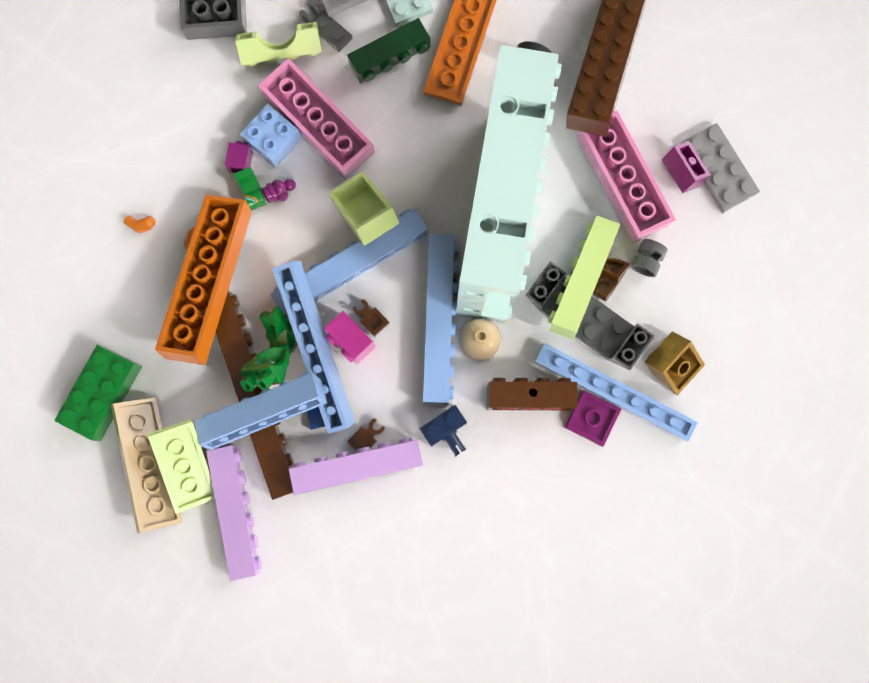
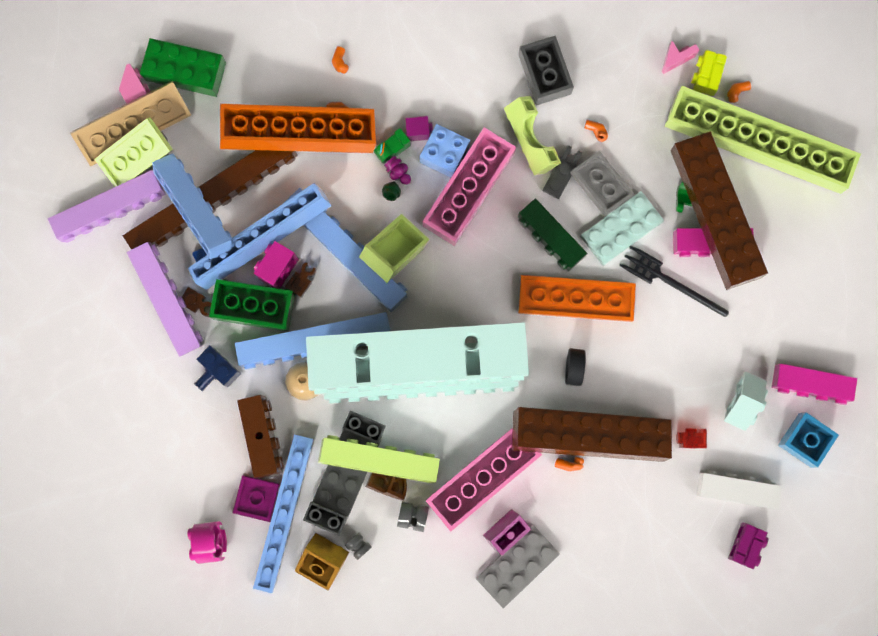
camera: 75 degrees right, 0 degrees up
green hips [240,306,298,392] -> none
none -> bright pink slope [119,63,151,103]
none -> dark pink brick [187,521,227,564]
none -> green brick [209,279,295,332]
none -> dark grey wheel [344,532,372,560]
none -> dark green plate [382,181,401,201]
none -> orange arm [555,457,584,471]

